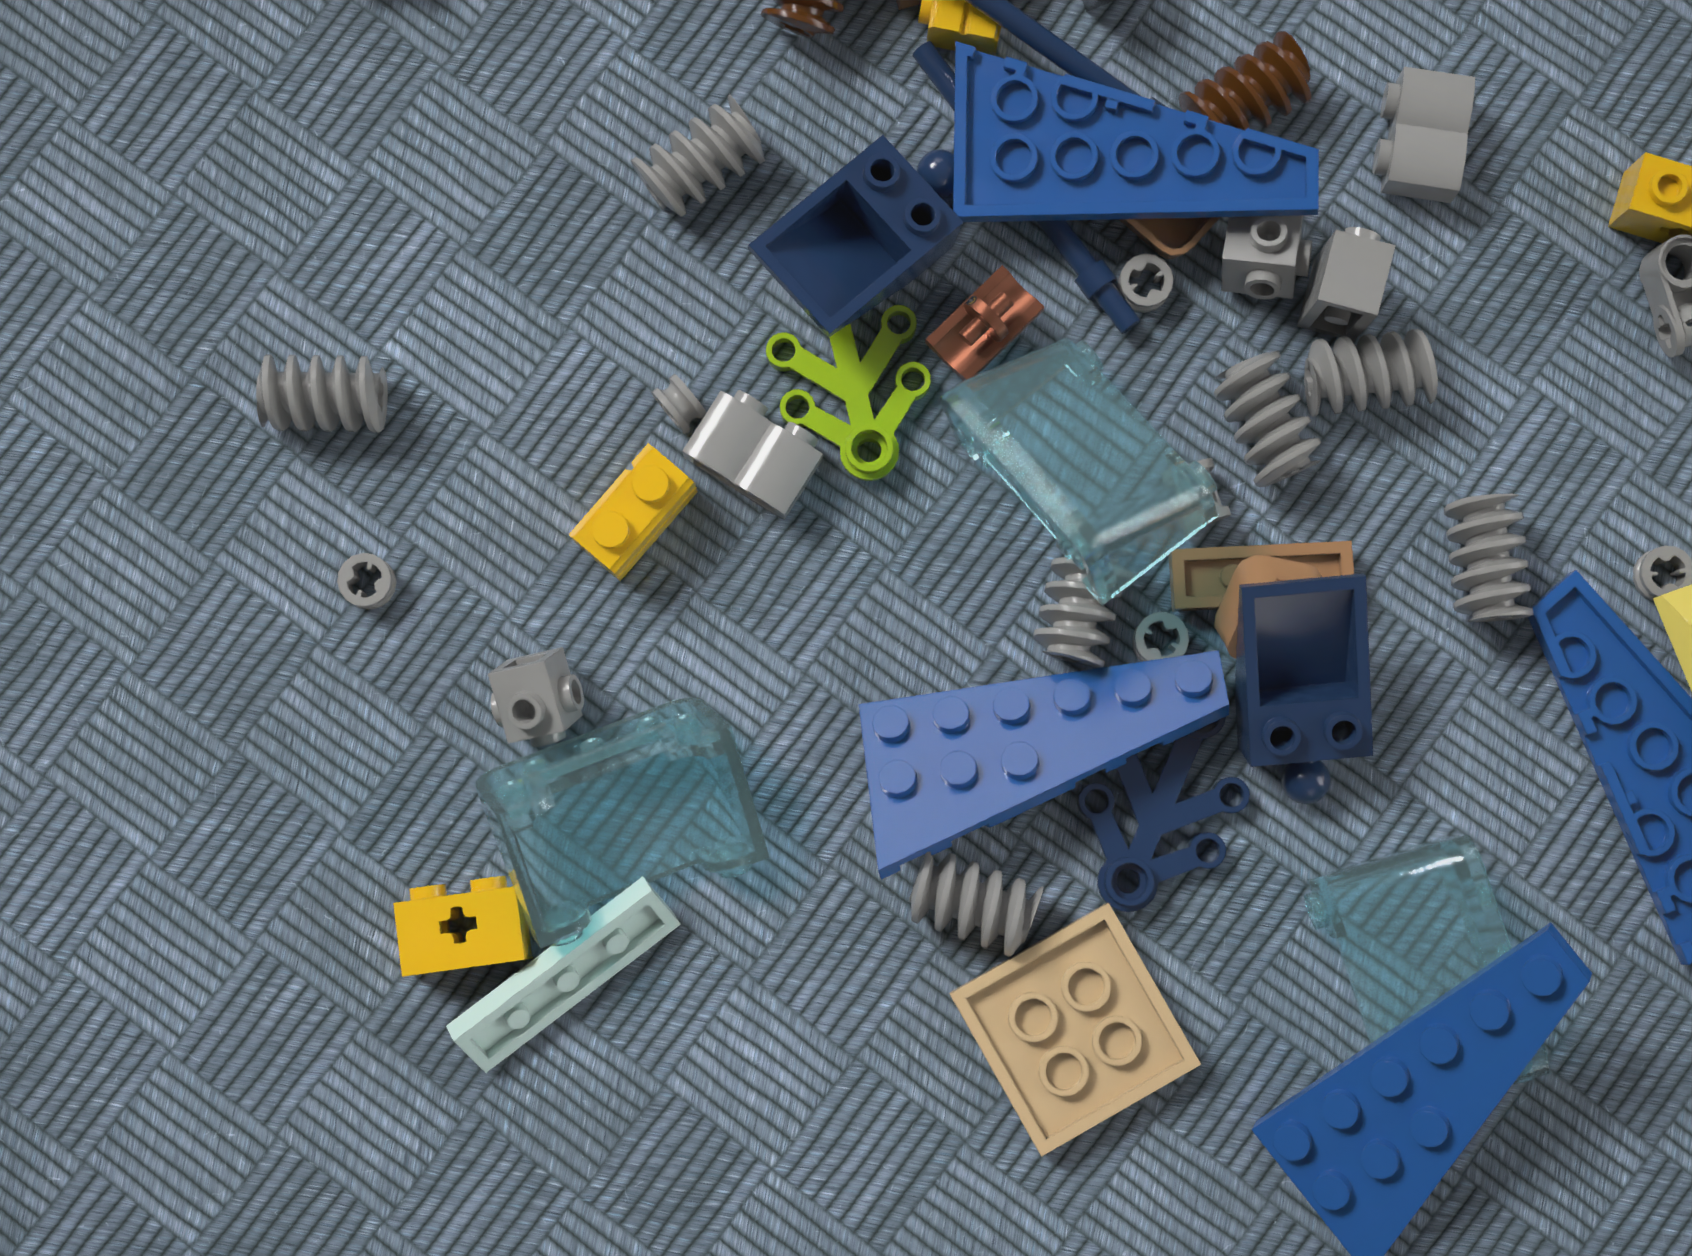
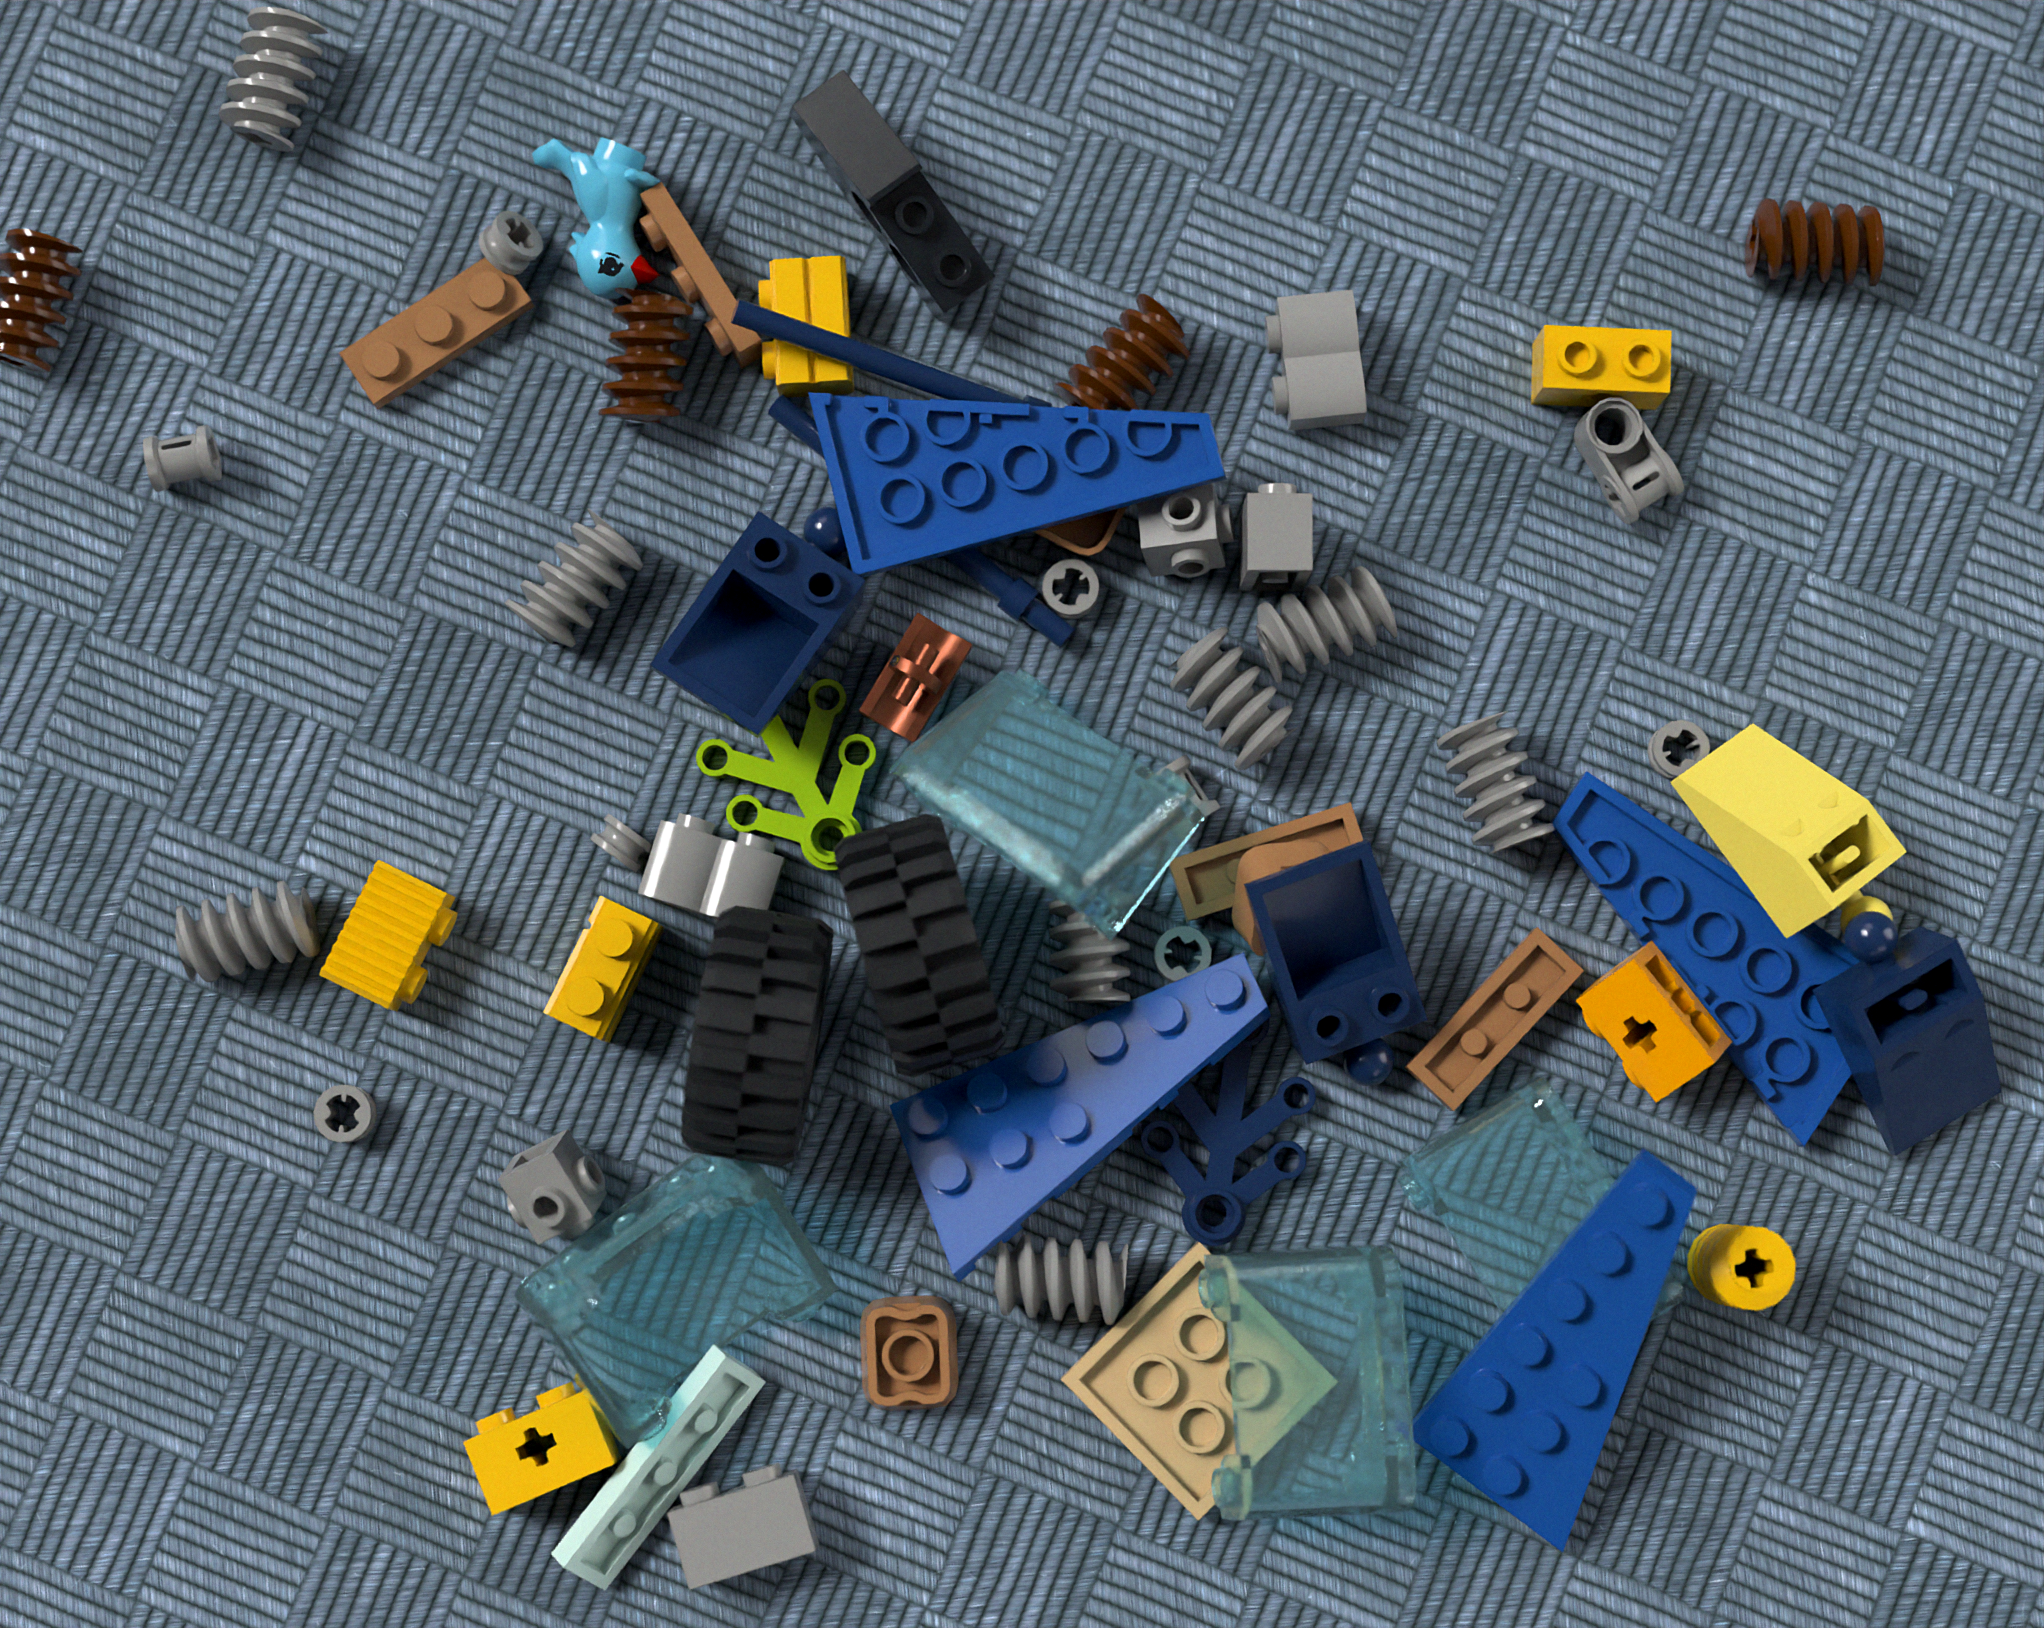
camera: 20 degrees left, 0 degrees up
none -> yellow brick [319,859,458,1011]
none -> light grey brick [667,1462,819,1590]
none -> black tyre [681,905,834,1167]
none -> black tyre [833,814,1006,1078]
none -> medium nougat piece [860,1295,958,1411]
none -> clear light blue windscreen [1198,1244,1416,1521]
none -> medium nougat plate [1404,927,1584,1112]
none -> light orange brick [1575,940,1732,1103]
none -> yellow piece [1687,1224,1796,1310]

